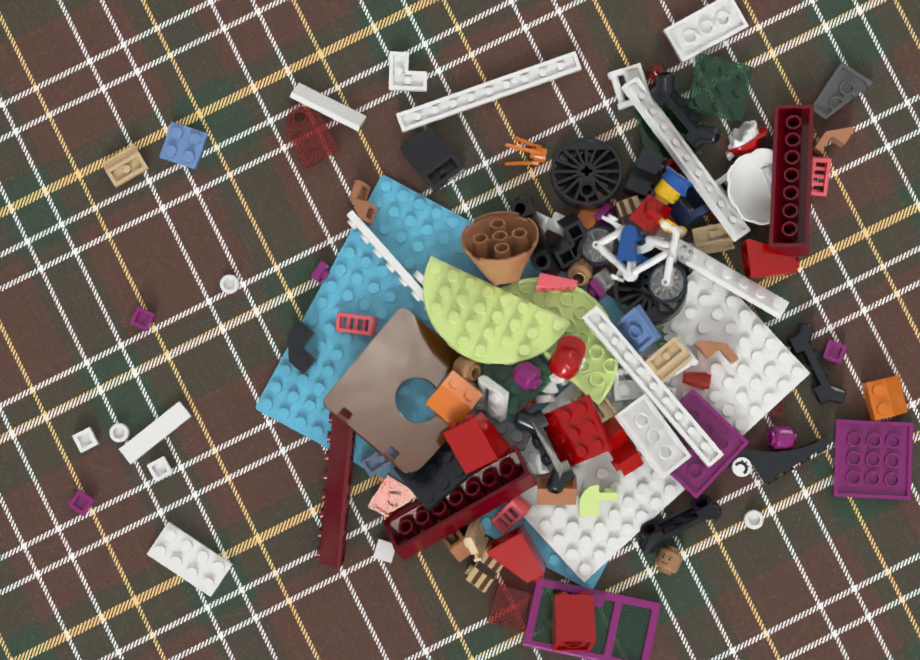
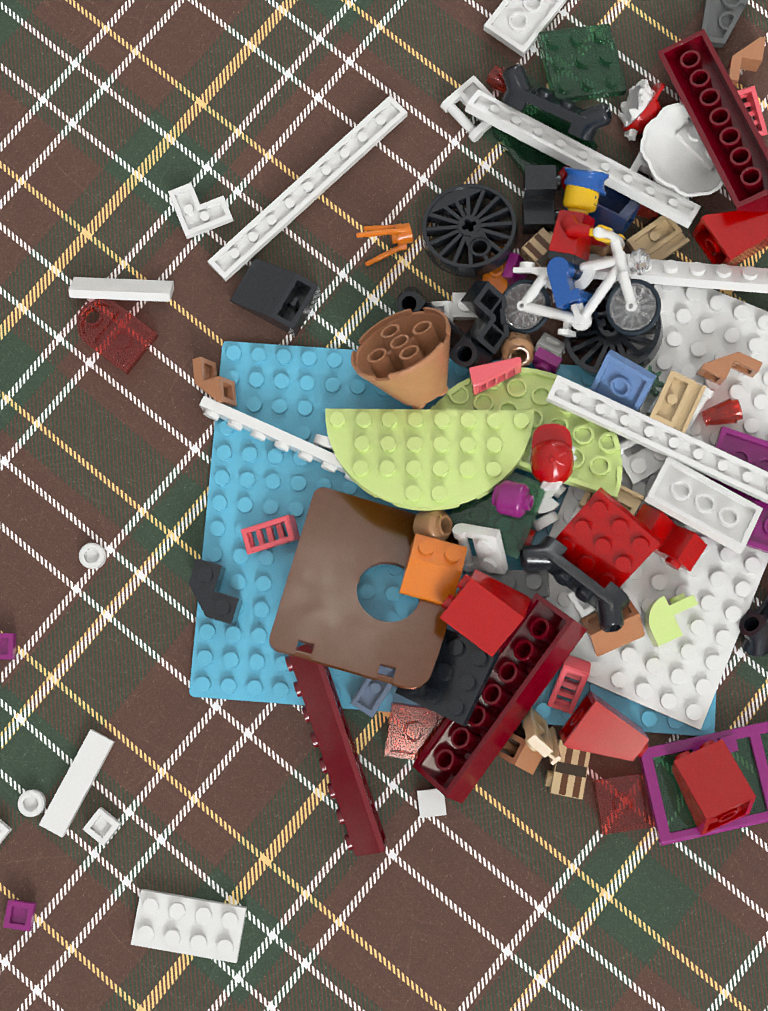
camera: 15 degrees left, 5 degrees down
magenta plate [311,261,331,283] -> none

